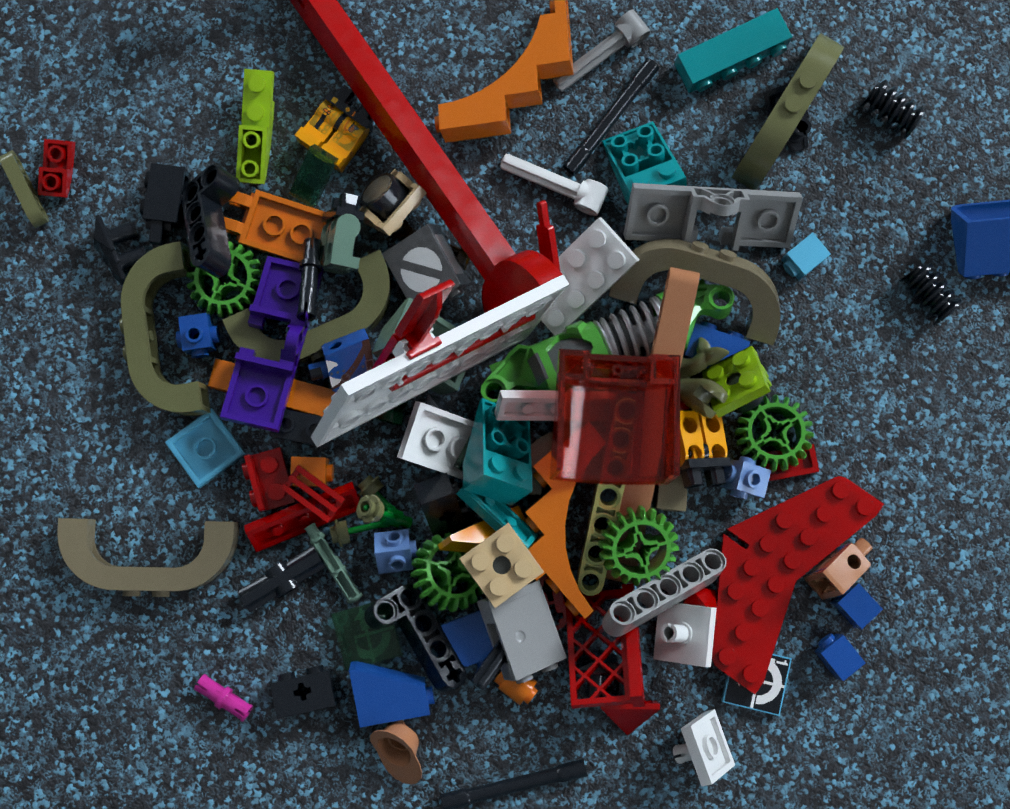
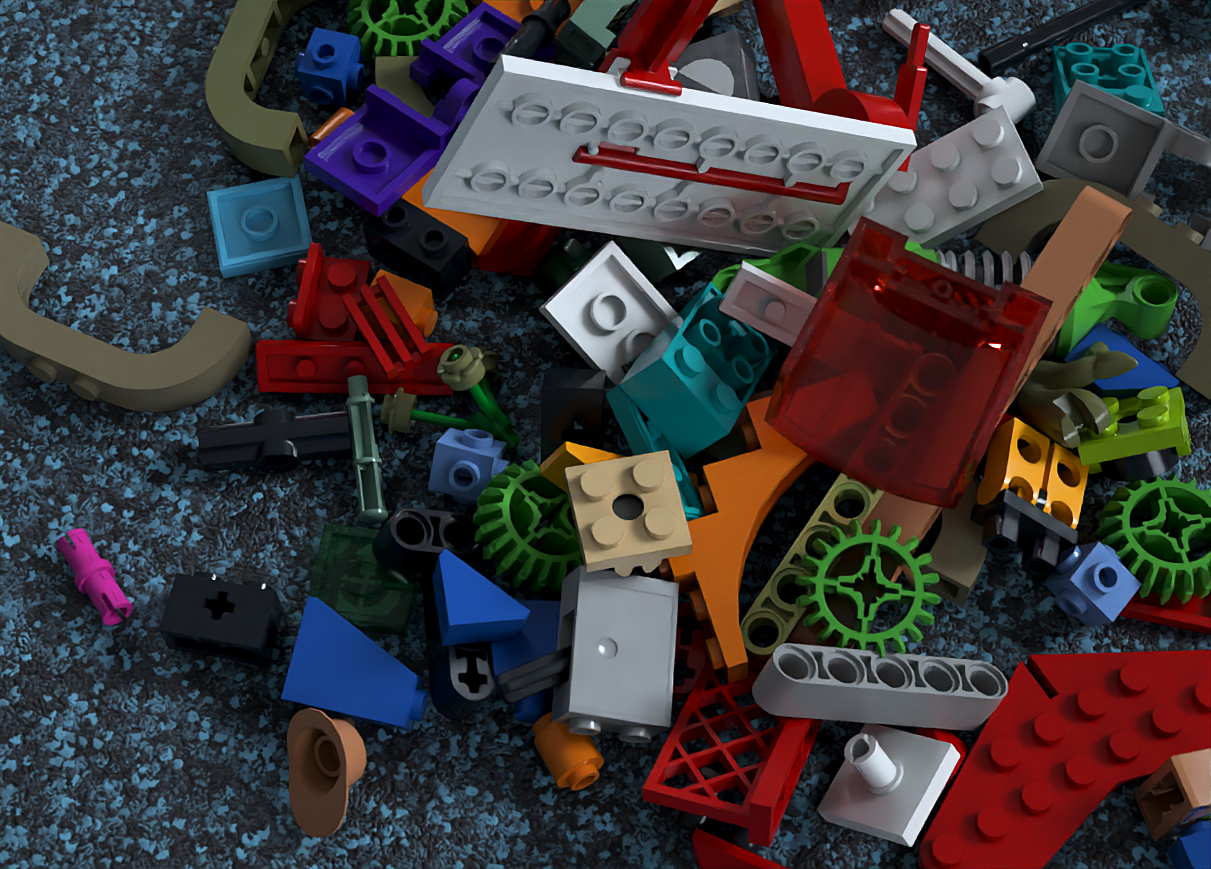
camera: 30 degrees right, 20 degrees down
none -> blue slope [432,548,530,646]

